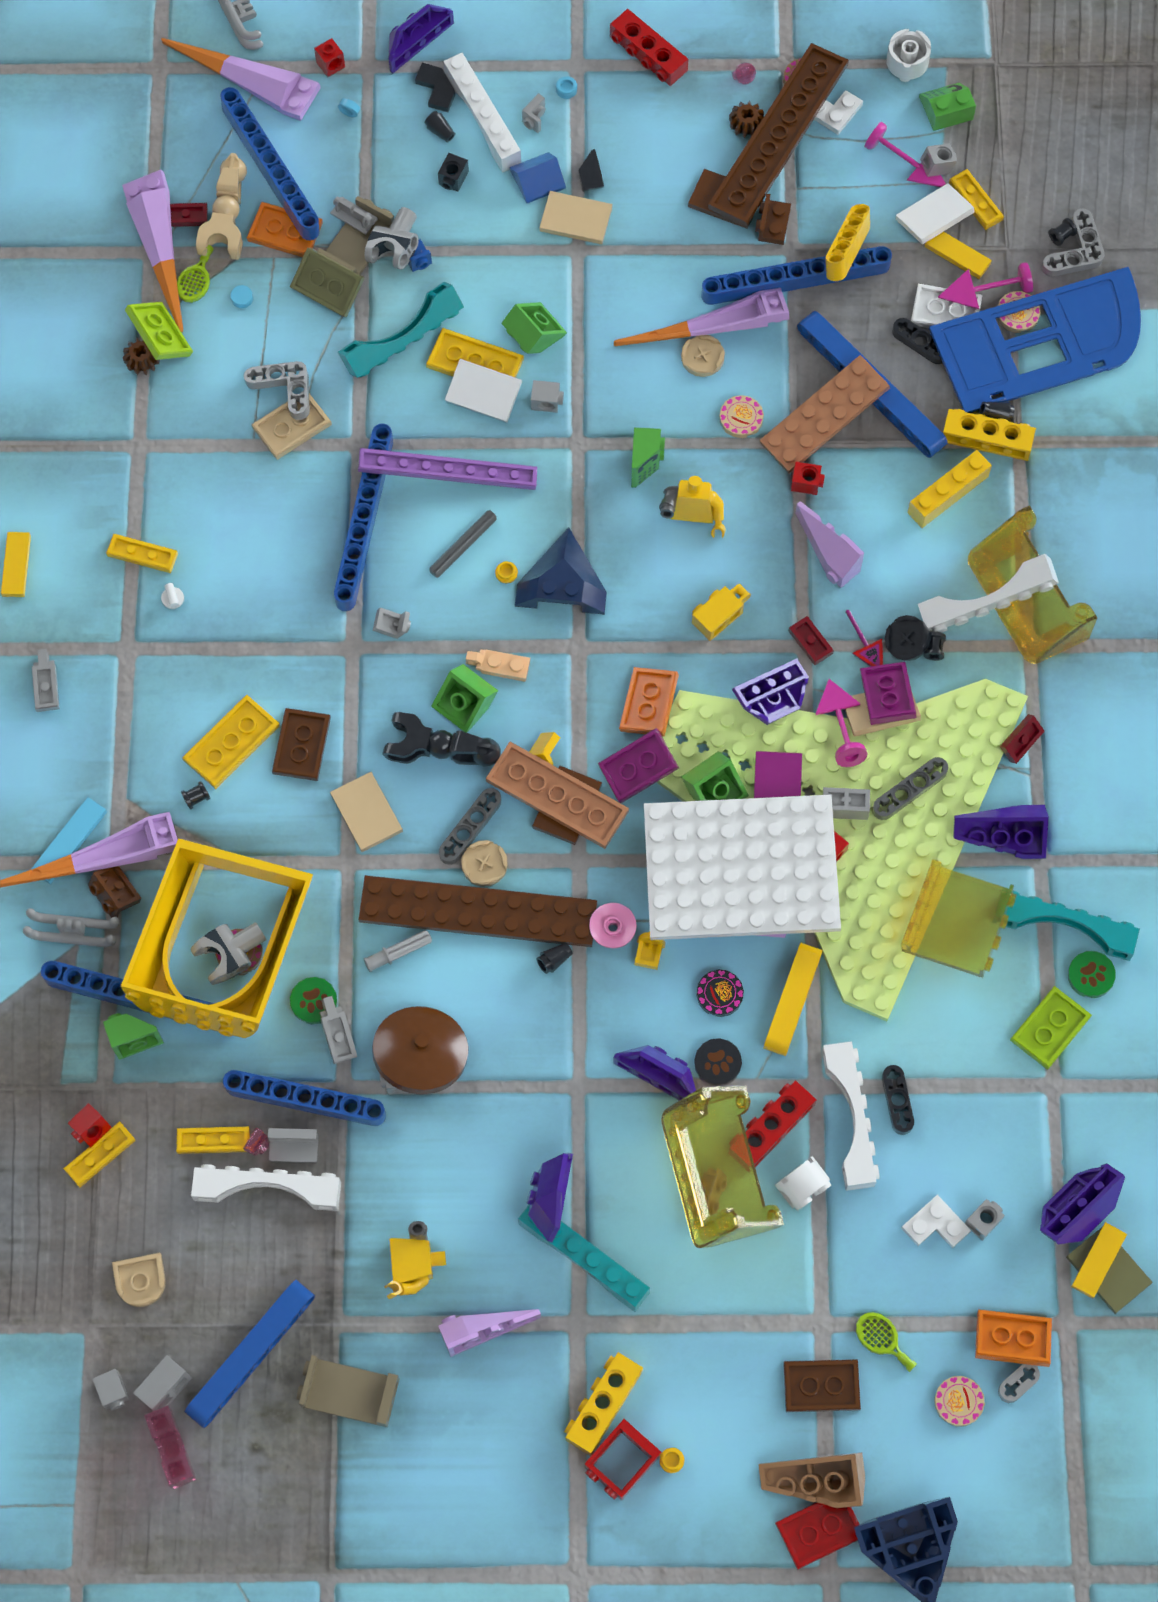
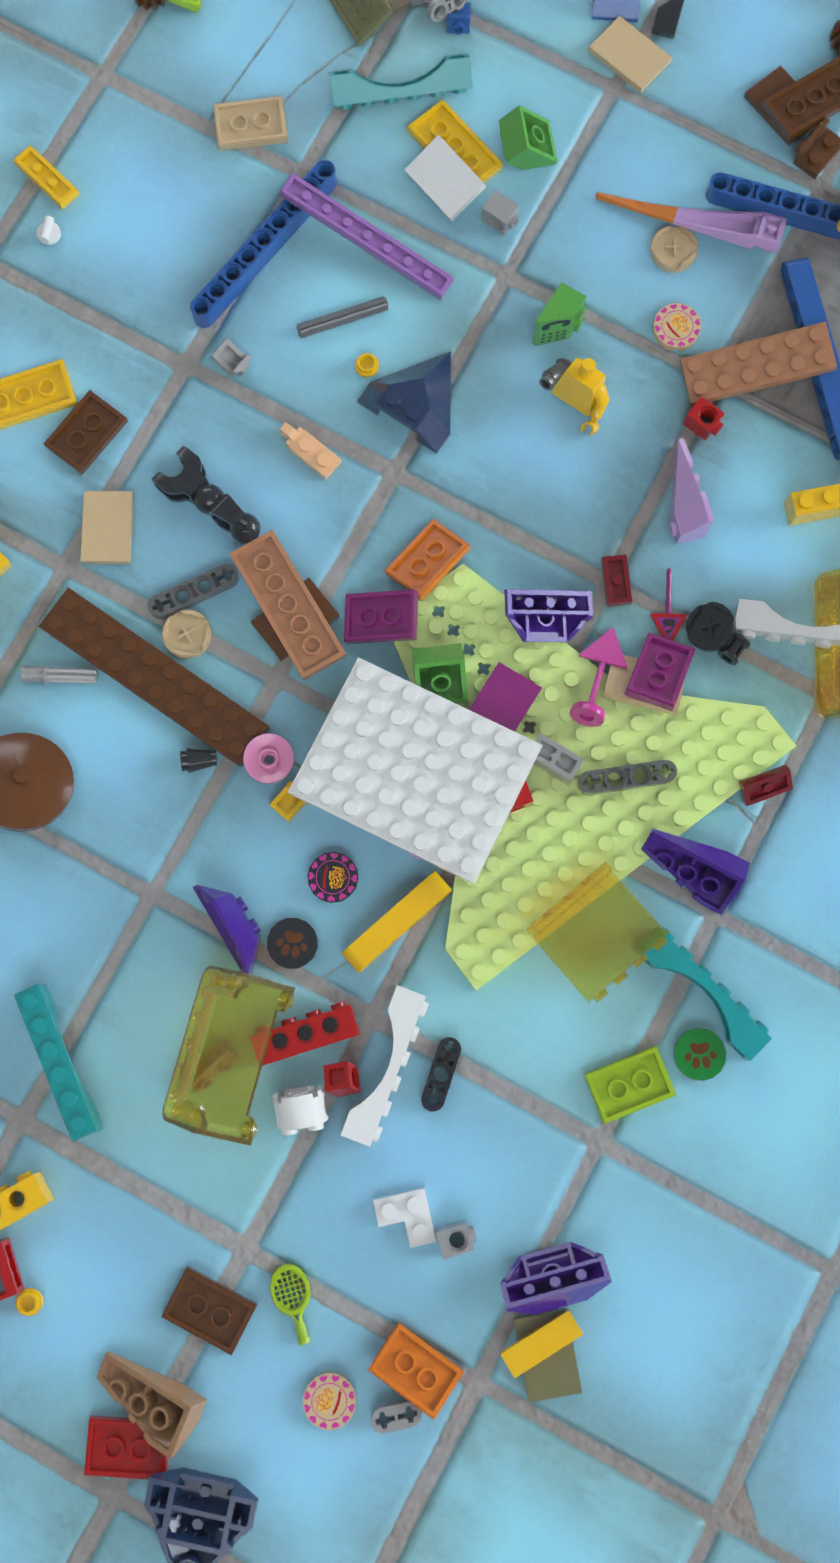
camera: 30 degrees right, 10 degrees up
light grey beam [244,361,310,420] -> none
bright green slope [431,664,498,733] -> none
dark purple wedge [526,1153,573,1242] -> none
yellow tile [529,732,560,765] -> none
yellow brick [692,583,751,641] -> none
none -> red brick [323,1061,361,1097]

